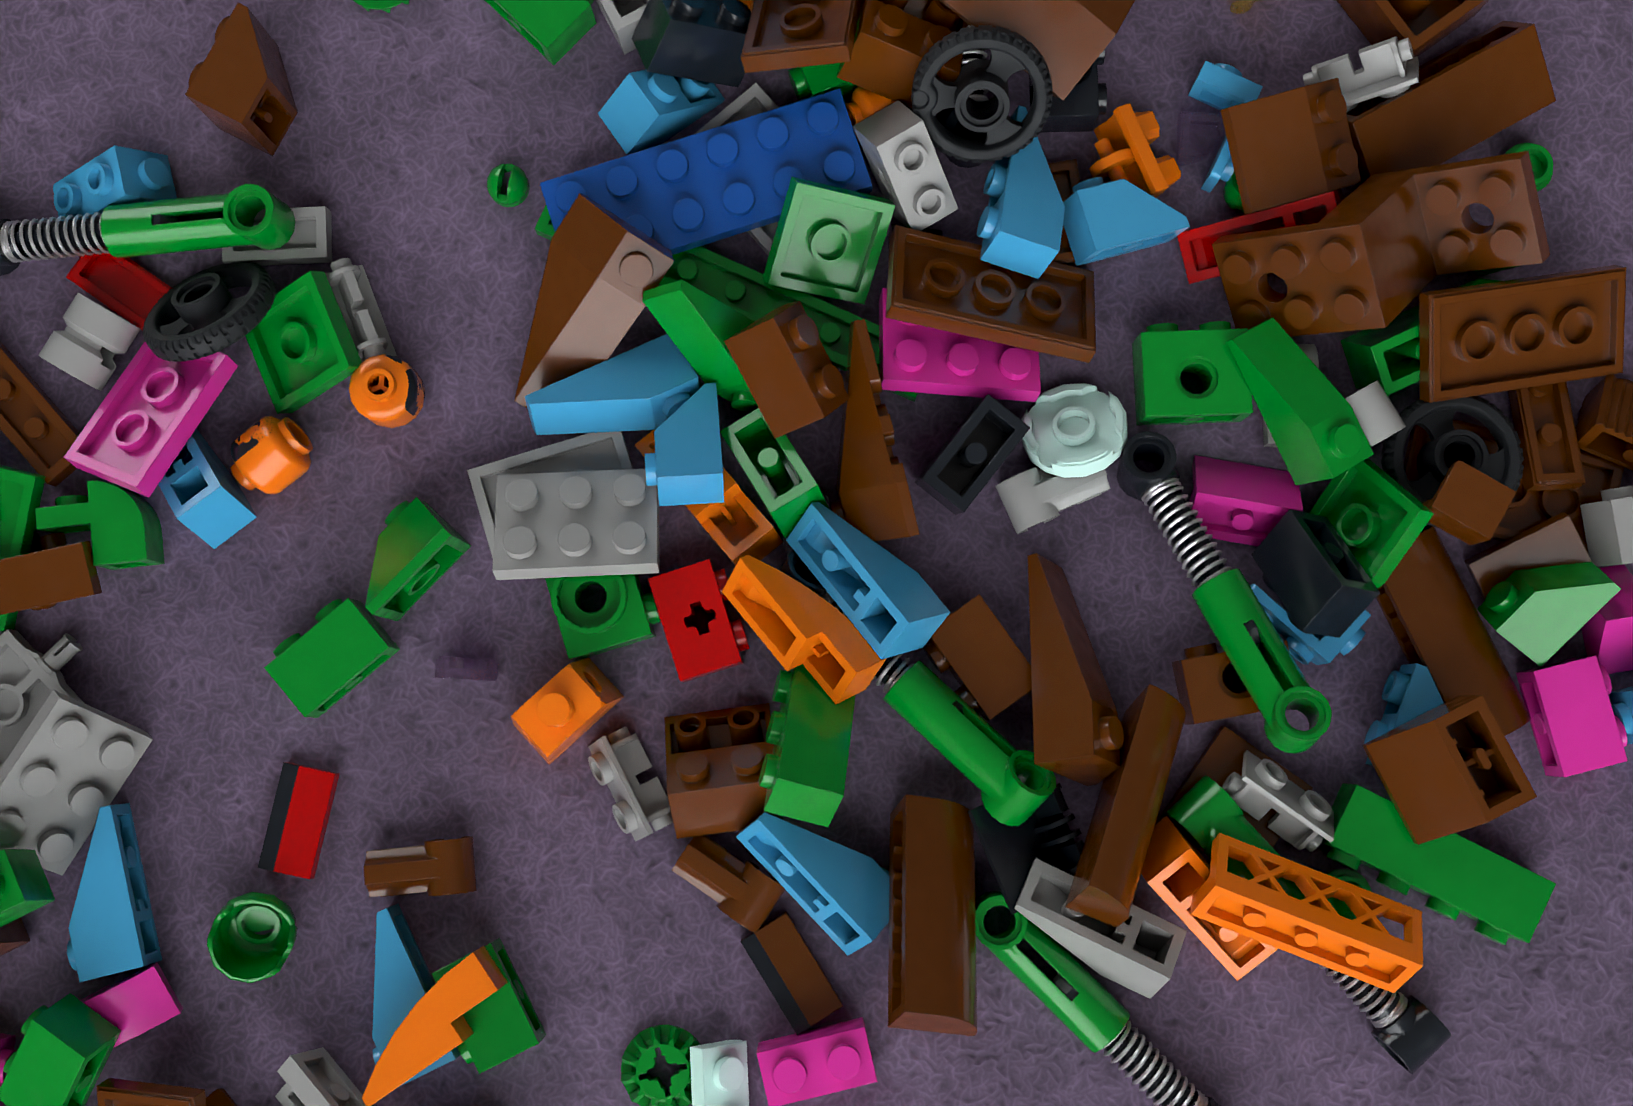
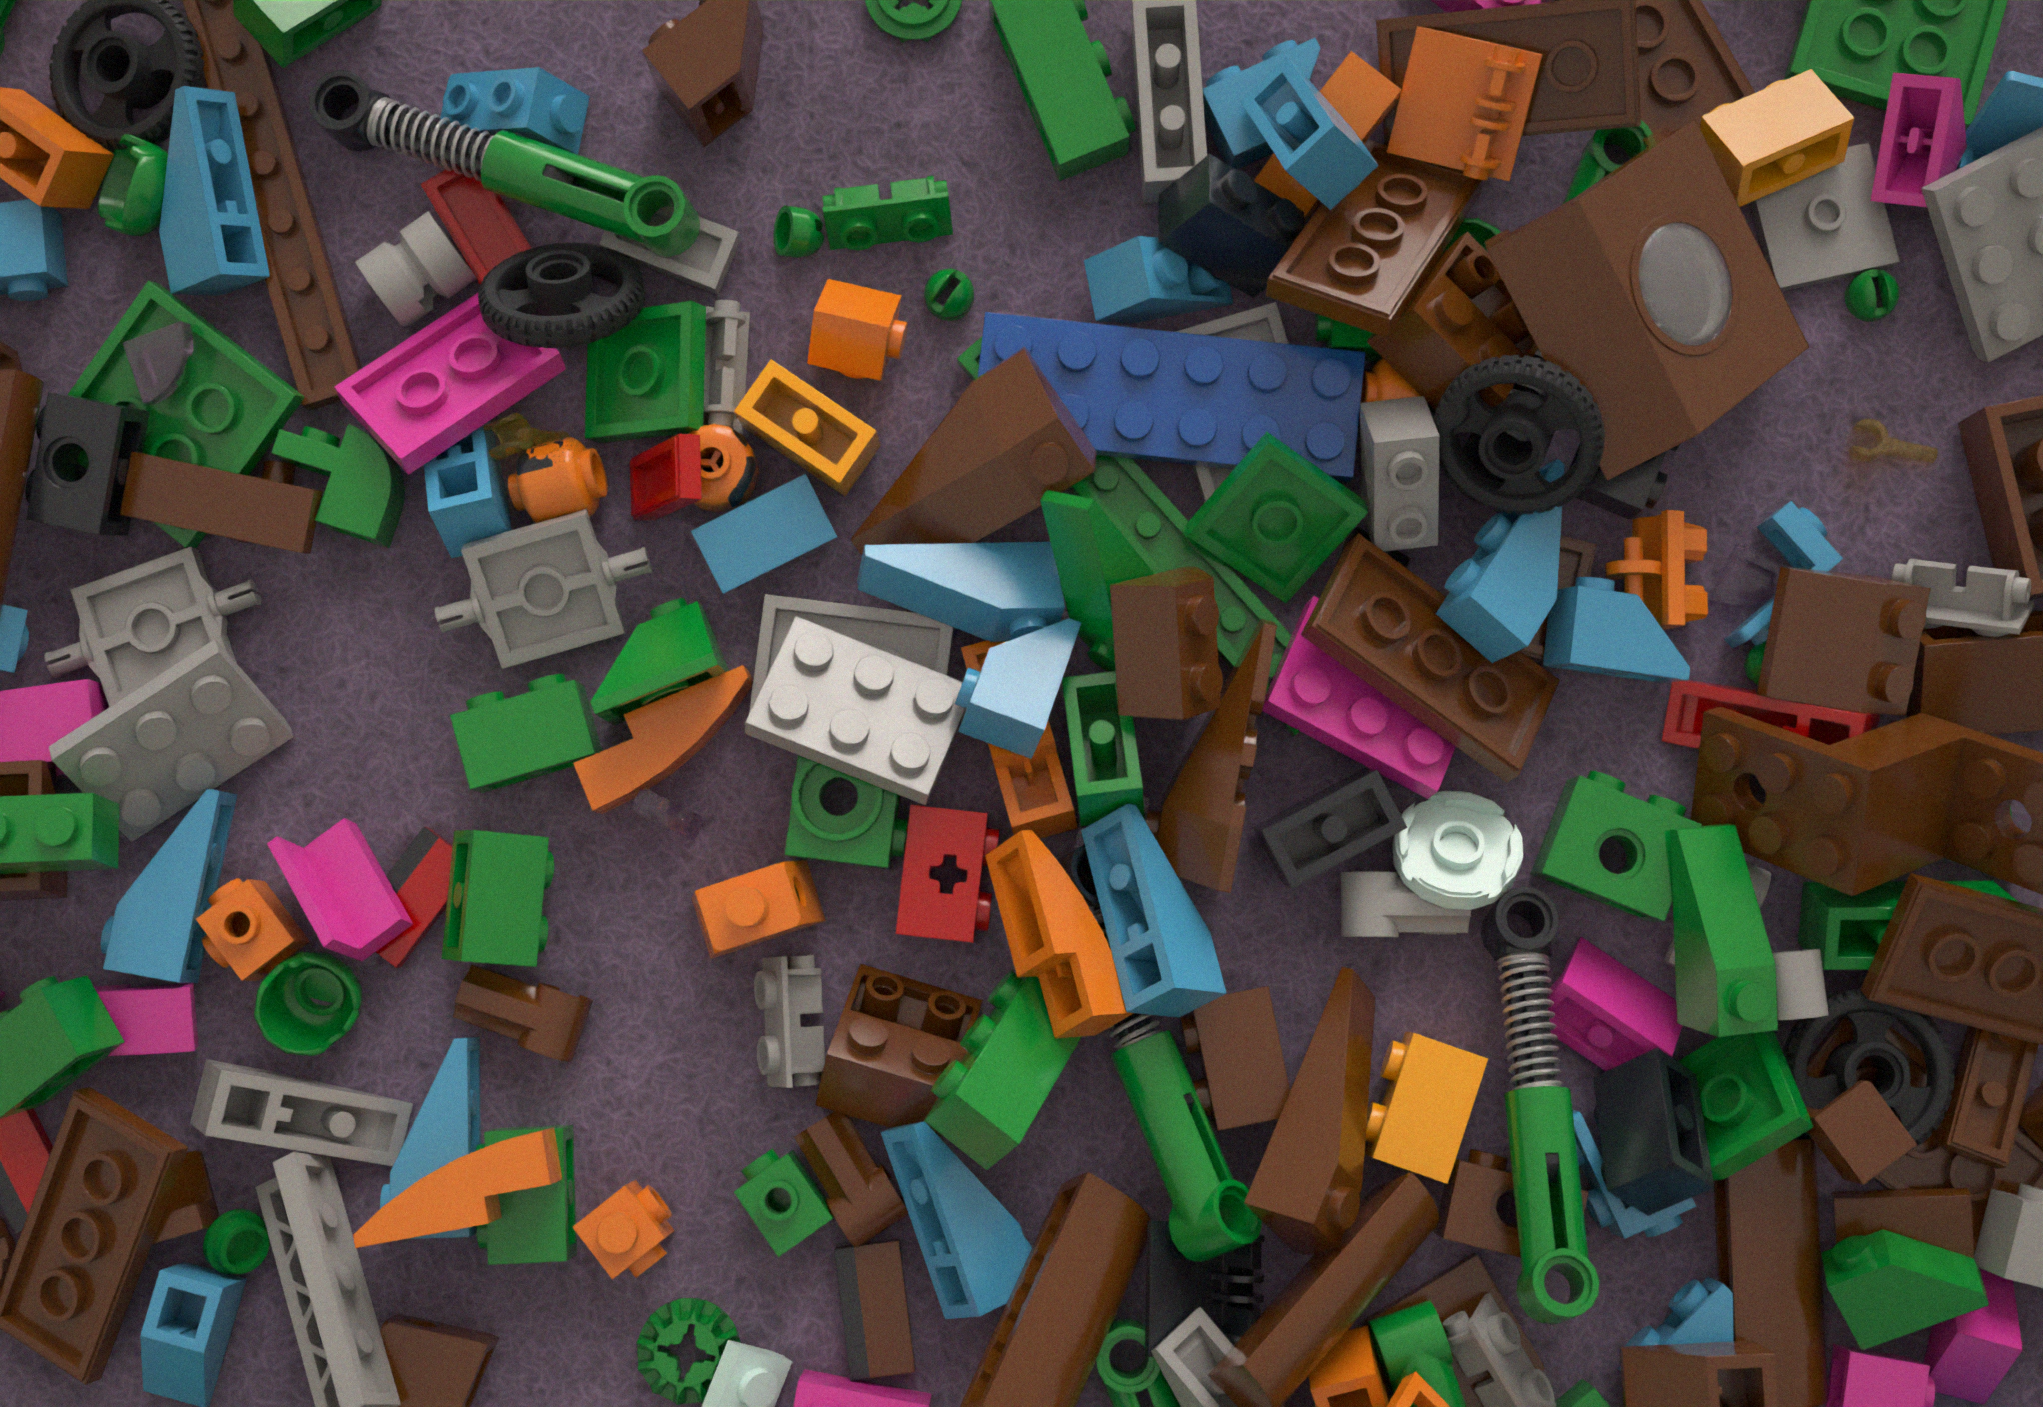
camera: 25 degrees right, 0 degrees up
none -> light grey slope [190,1059,413,1166]
none -> orange brick [196,878,310,981]
none -> dark pink panel [267,818,413,962]
none -> light grey plate [435,509,653,669]
none -> green brick [441,830,554,967]
none -> clear yellow hand [483,413,570,460]
none -> orange slope [573,665,753,814]
none -> orange brick [573,1180,675,1280]
none -> red tile [630,434,702,521]
none -> dark azure hinge [691,474,837,594]
none -> light orange brick [734,359,881,496]
none -> green brick [734,1148,834,1257]
none -> green hinge [773,205,824,258]
none -> orange brick [807,279,908,381]
none -> green hinge [823,175,953,250]
none -> light orange brick [1365,1031,1488,1184]

